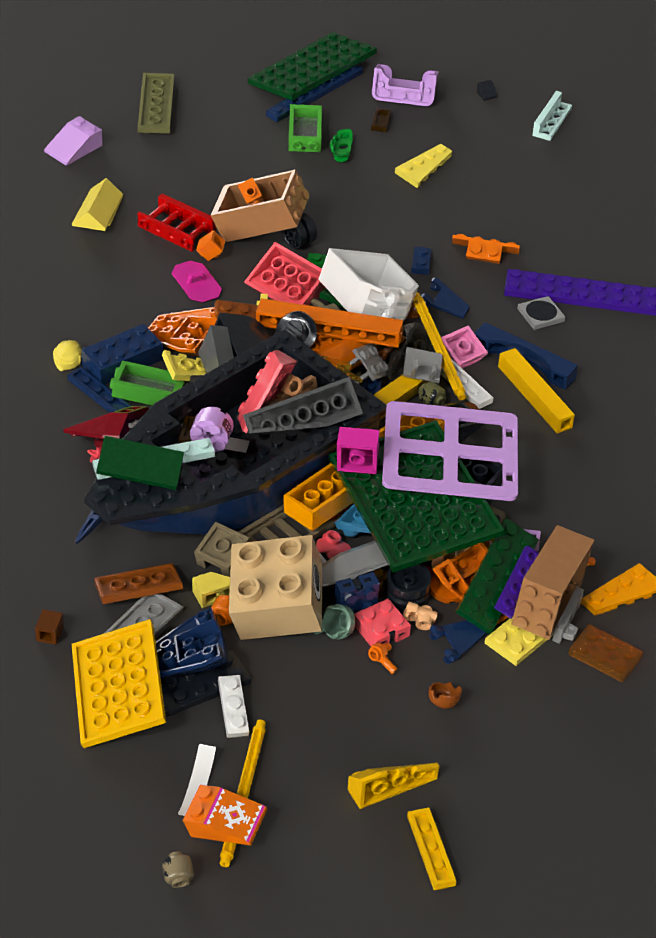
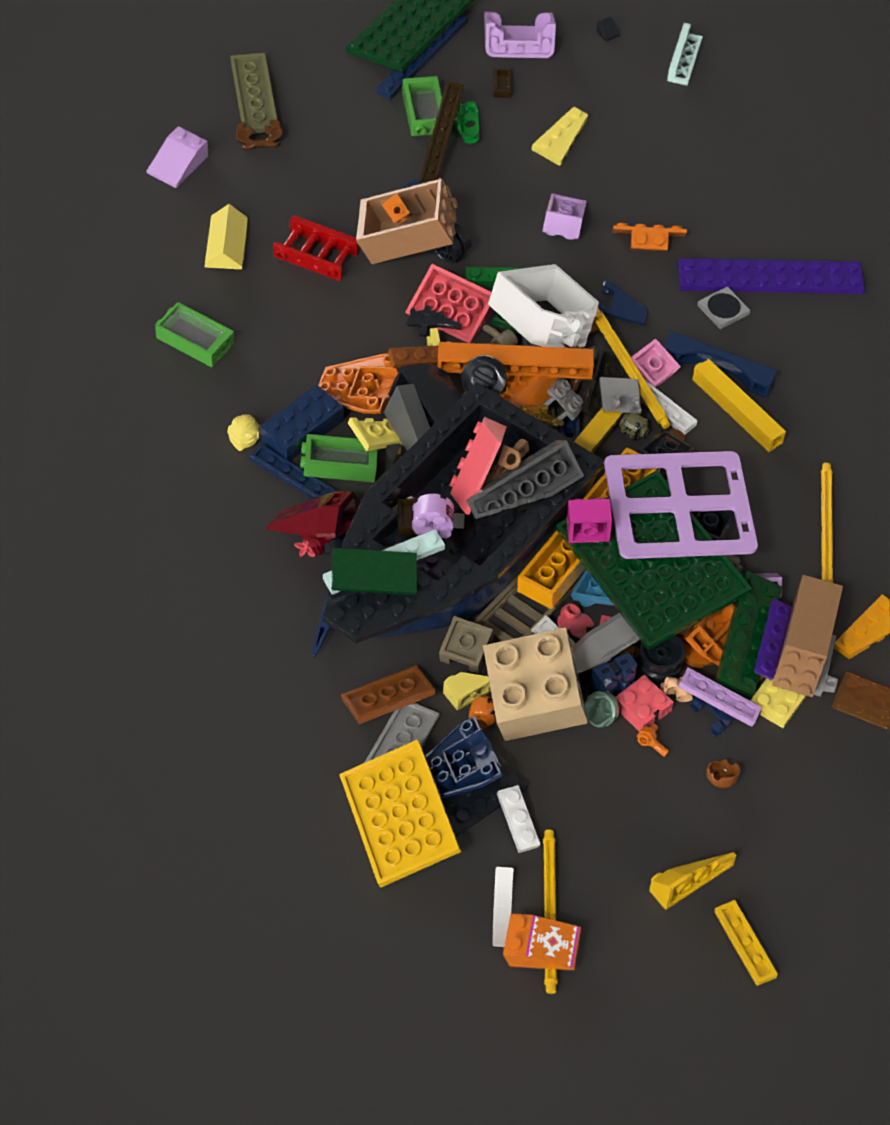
camera: 10 degrees left, 10 degrees up
reddish brown brick [35,609,64,645] -> none
dark tan head [162,851,194,888] -> none
dark pink shield [172,261,222,303] -> none
orange brick [196,230,225,261] -> none
dark blue plate [411,247,431,275] -> none
none -> window [155,302,234,367]
none -> reddish brown helmet [235,119,282,150]
none -> black piece [406,305,462,337]
none -> dark brown tile [419,81,464,184]
none -> lavender slope [542,193,587,240]
none -> lavender plate [678,668,762,727]
none -> yellow piece [821,463,833,583]

